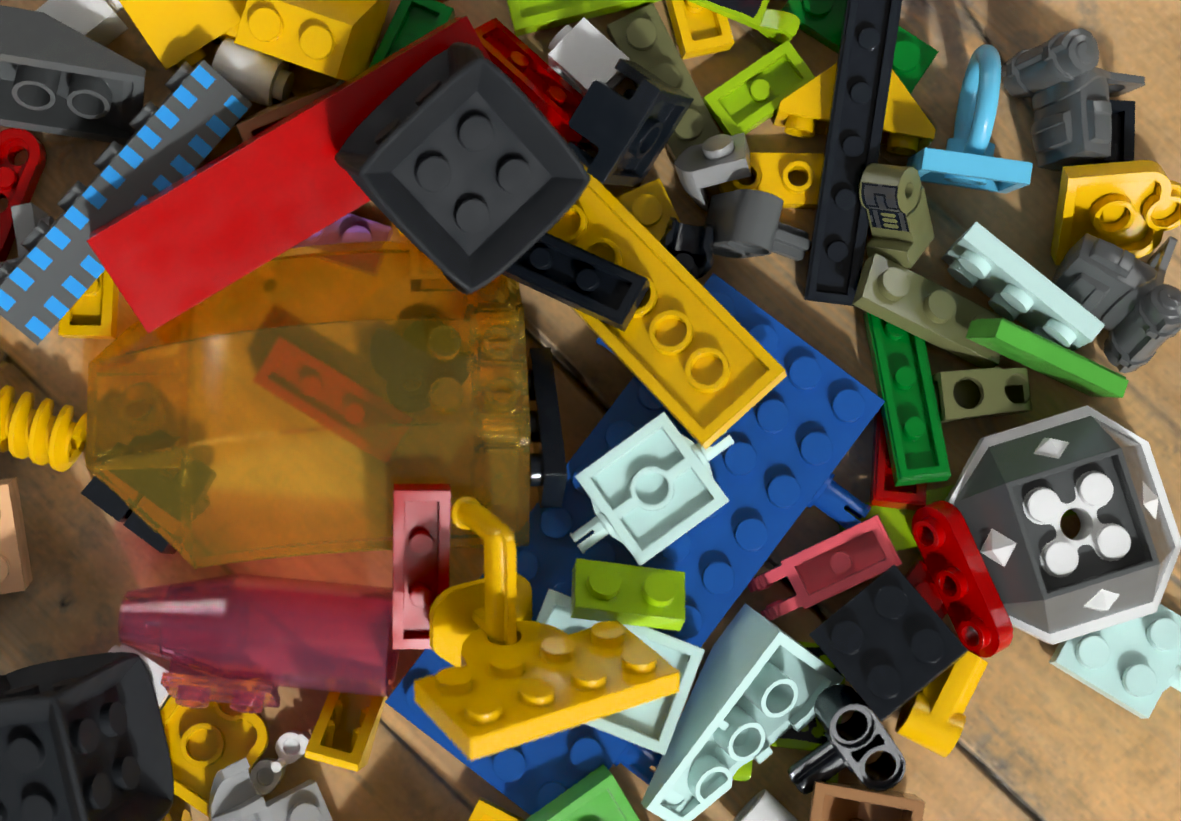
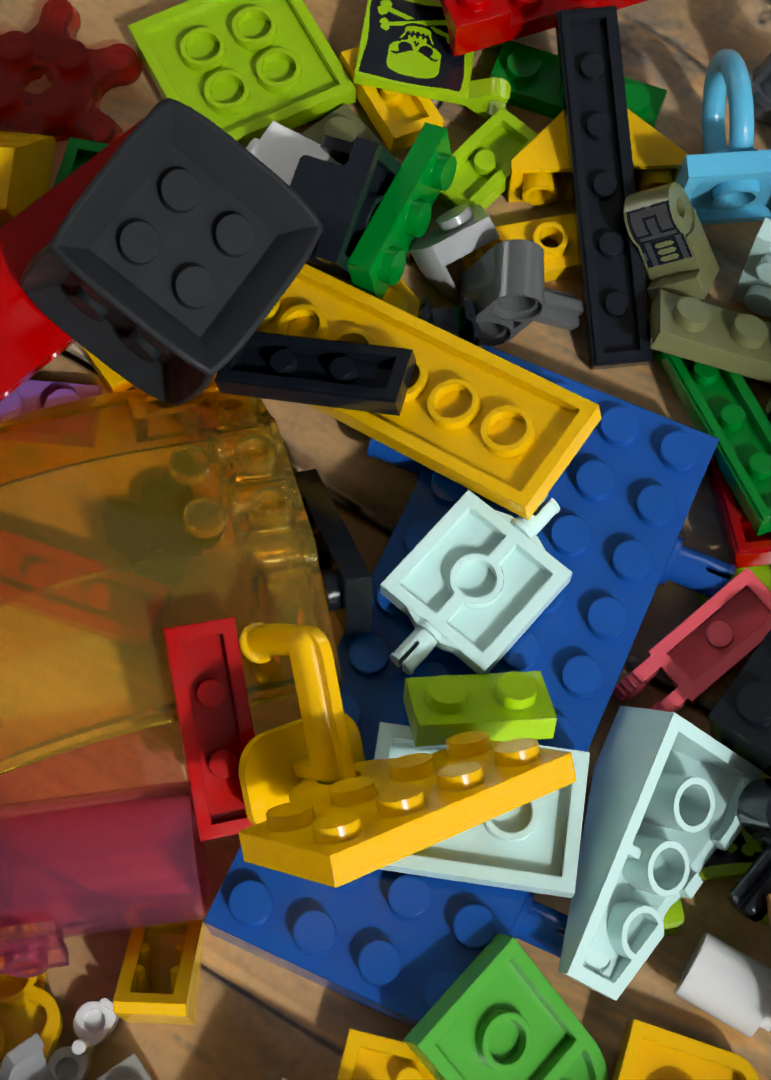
camera: 15 degrees left, 15 degrees down
none -> green plate [347,122,457,300]

